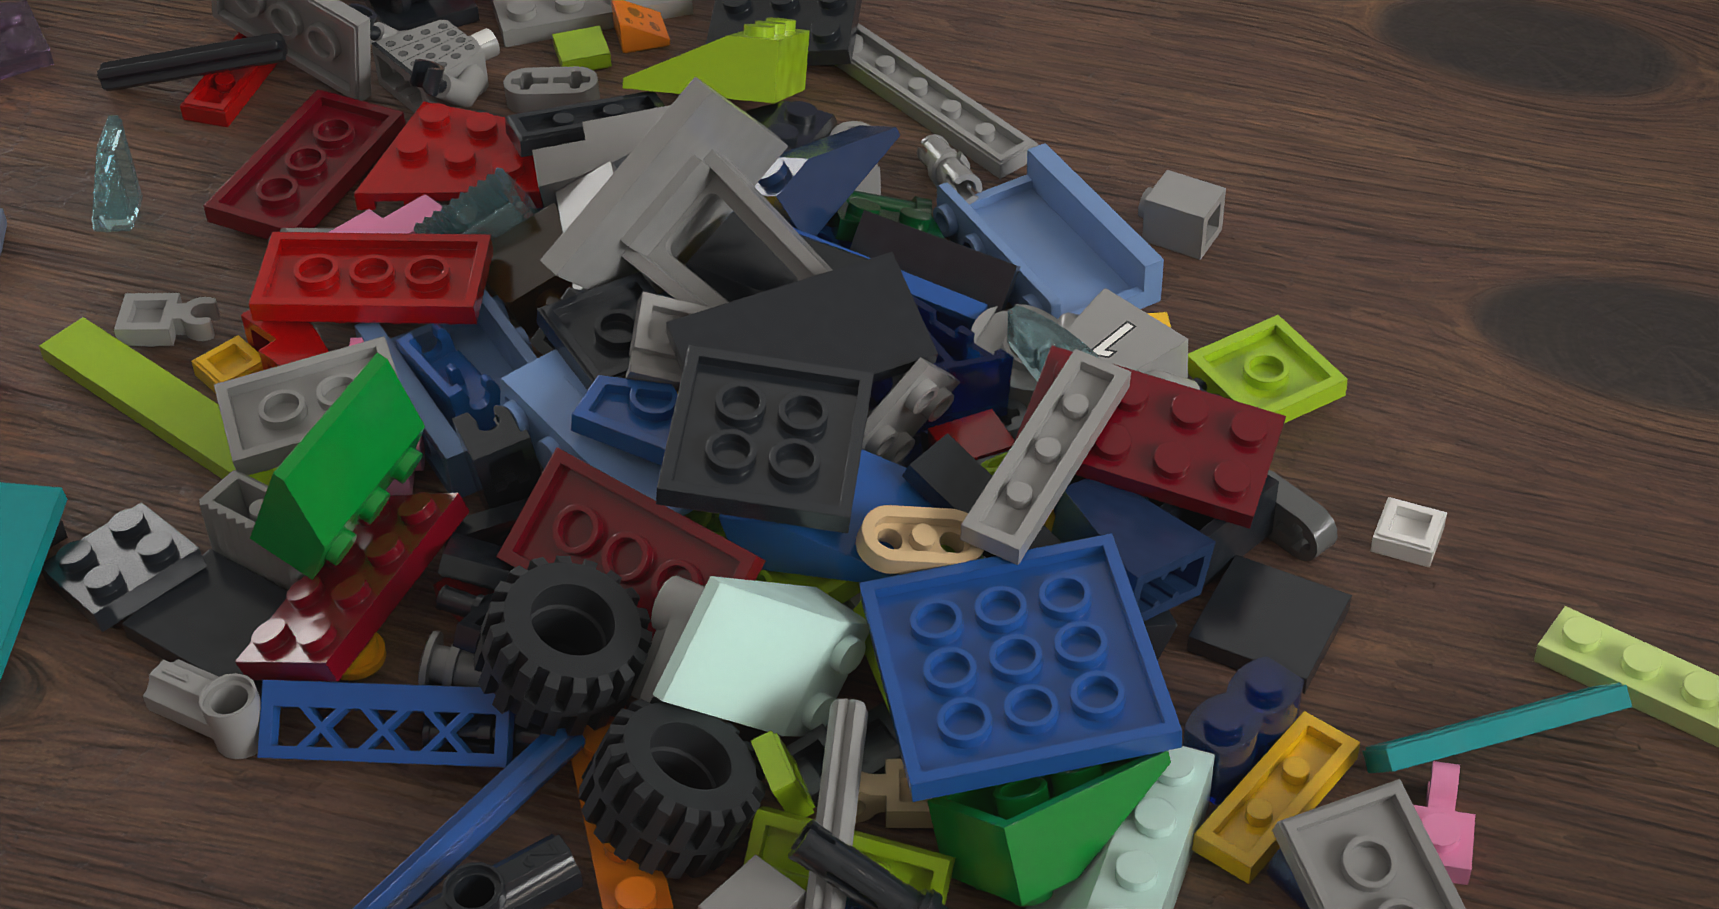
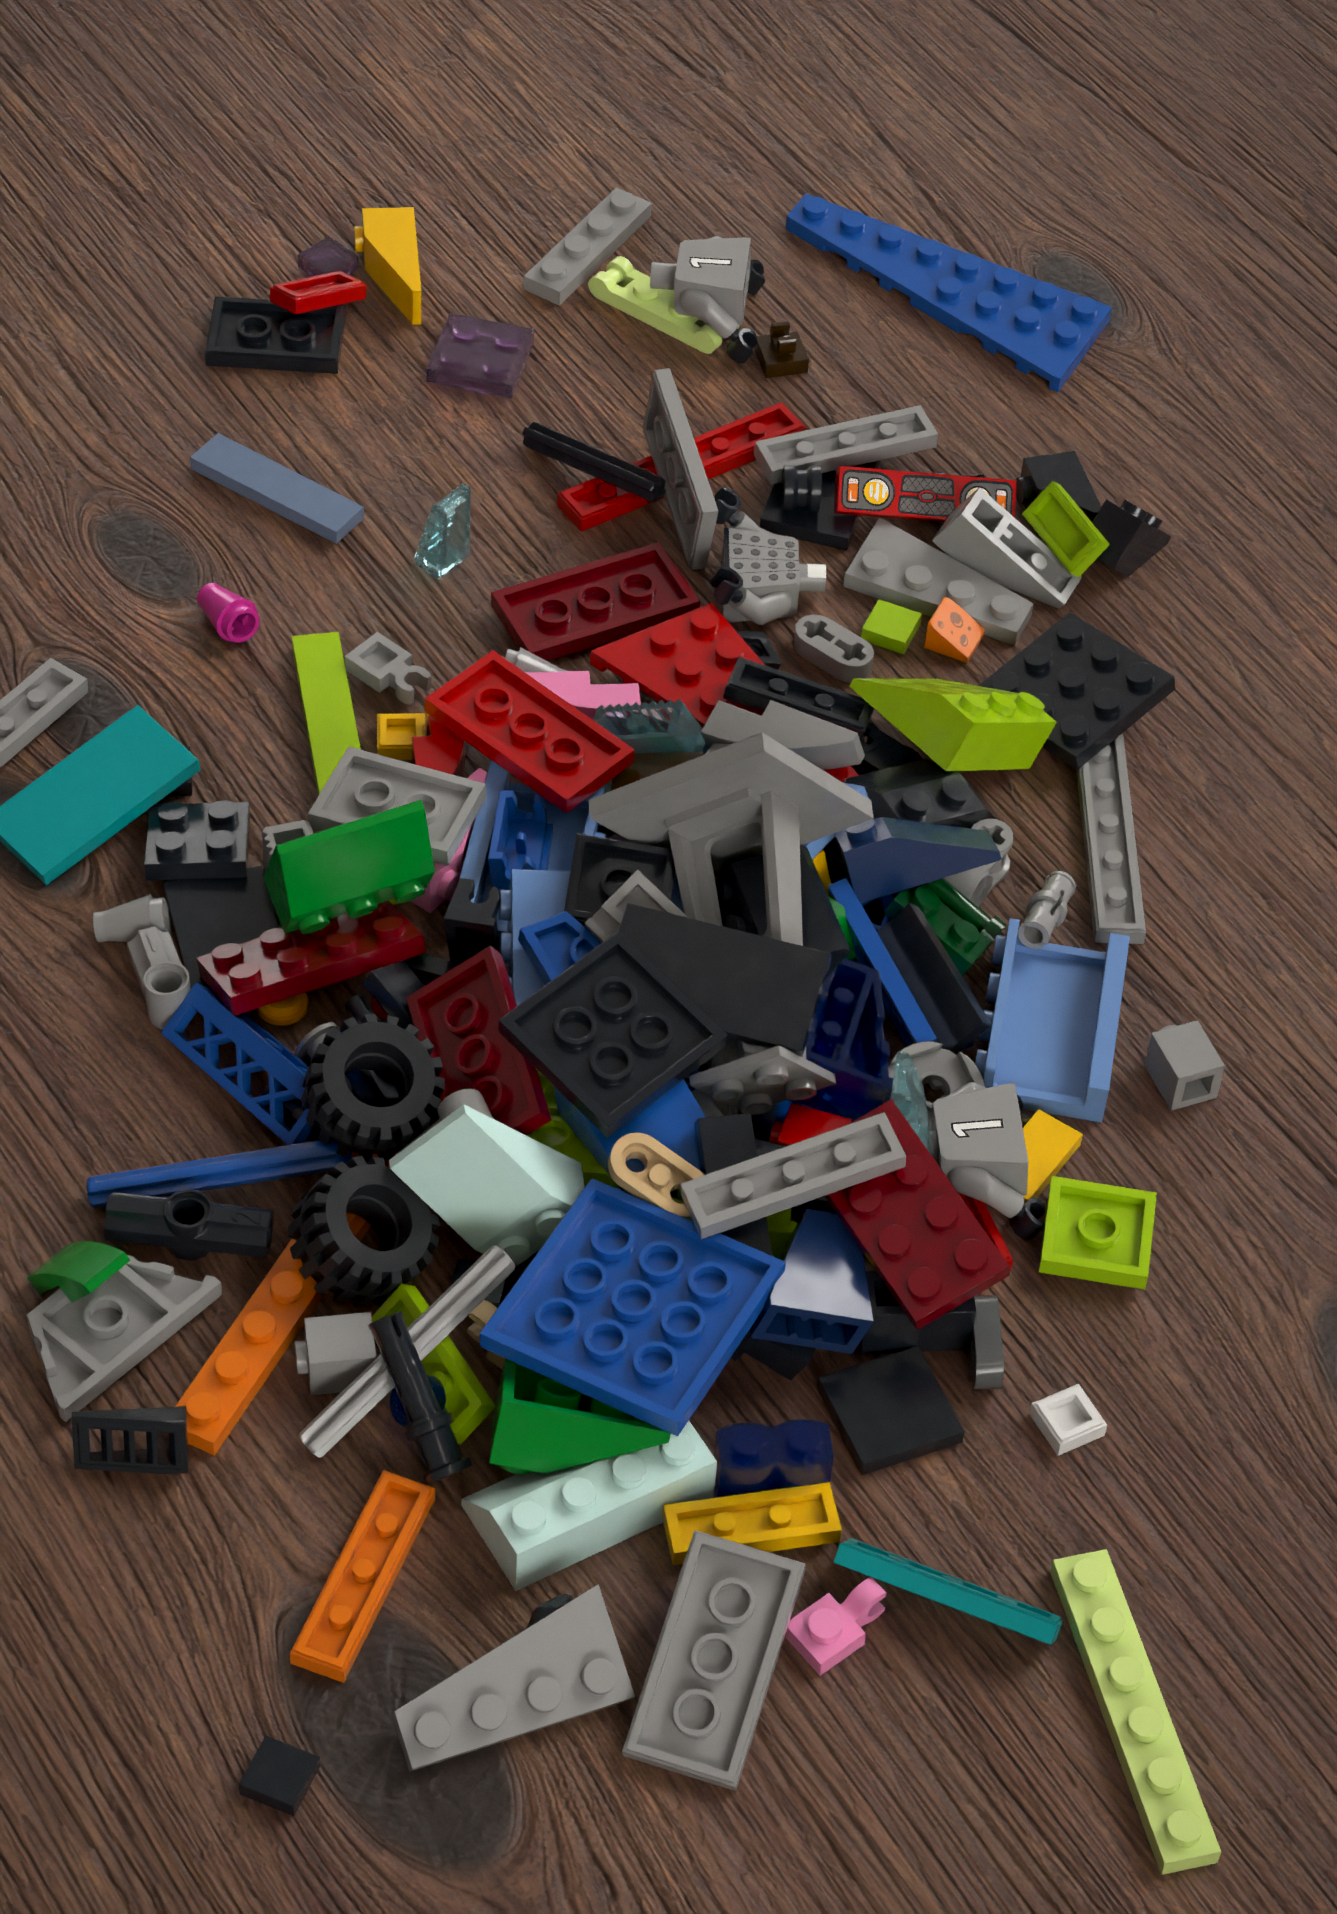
camera: 35 degrees right, 5 degrees up
lime tile [751,730,815,817] -> none
none -> light grey cone [93,894,171,942]

